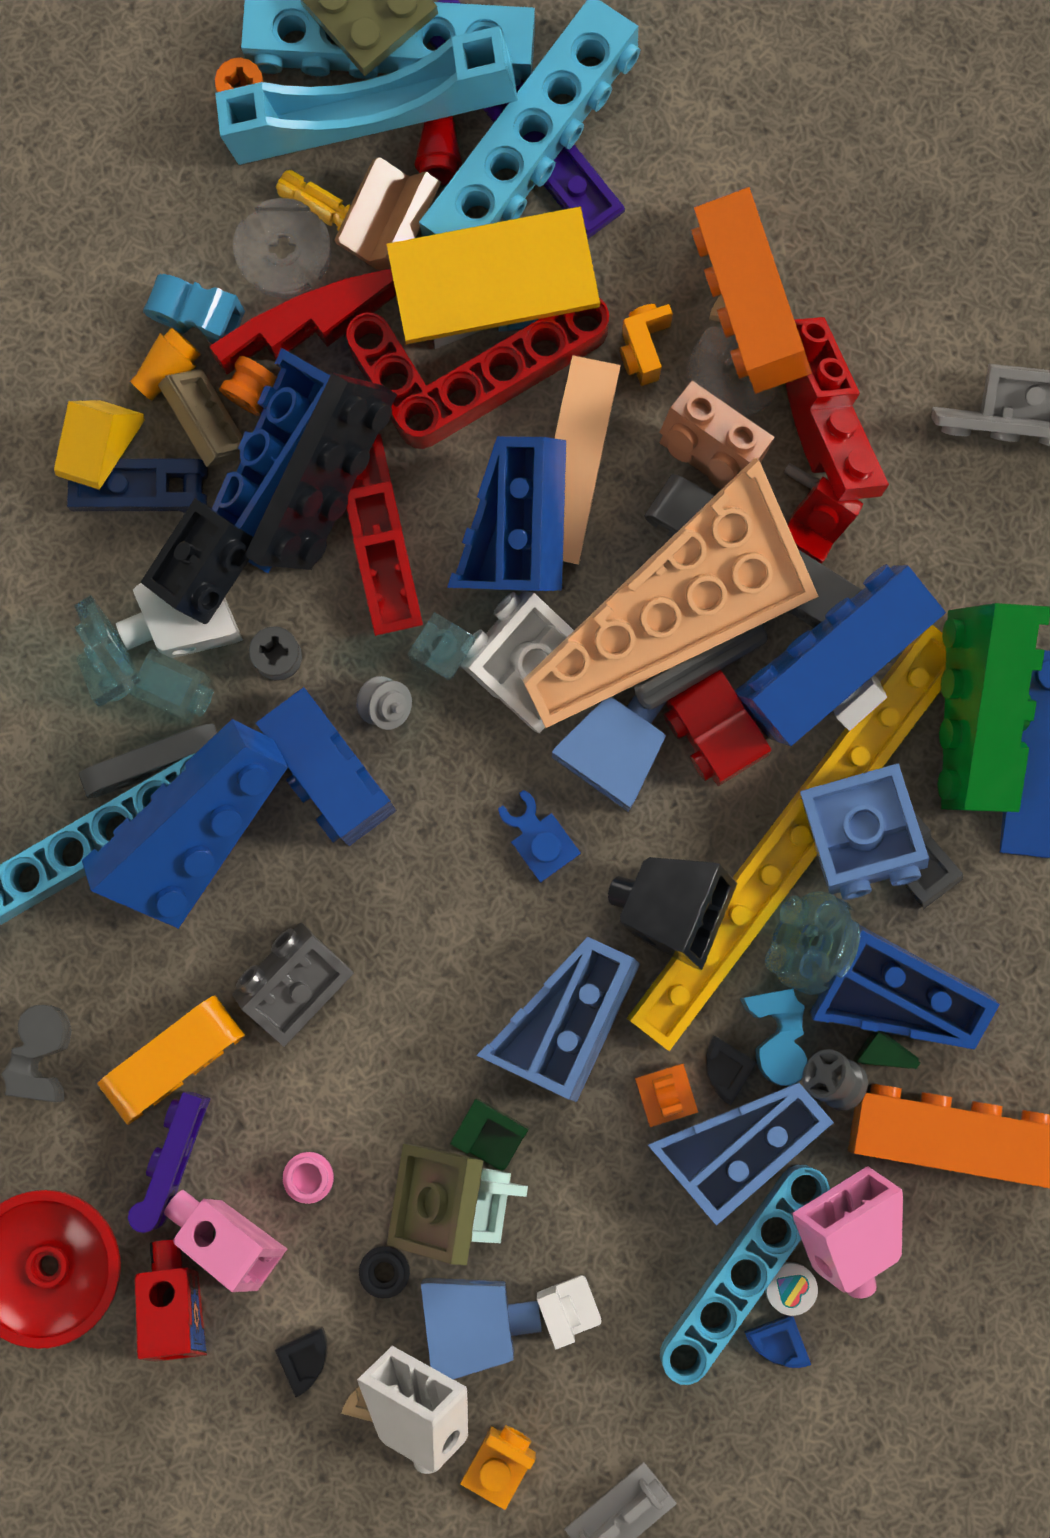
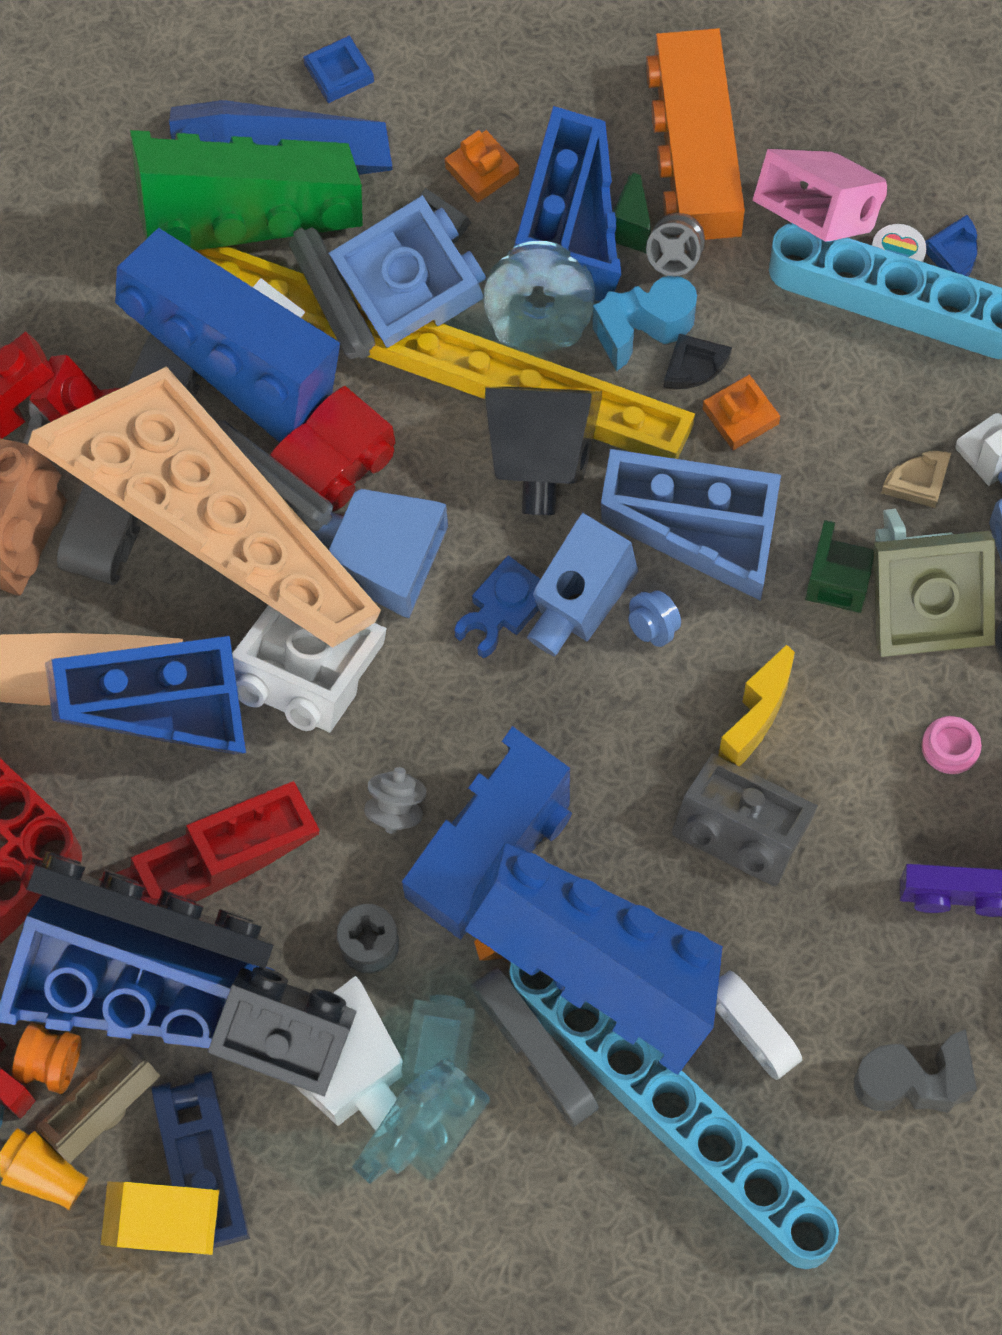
camera: 105 degrees left, 15 degrees down
light orange beam [97,995,245,1125] -> none
clear light blue bracket [408,612,475,680] -> none
medium blue wedge [647,1083,834,1226] -> none
none -> dark grey axle [289,228,375,359]
none -> orange tile [444,130,519,203]
none -> medium blue torso [527,512,639,656]
none -> medium blue plate [628,590,681,647]
none -> white beam [716,970,802,1080]
none -> yellow slope [718,645,795,767]
none -> tan tile [881,451,951,508]

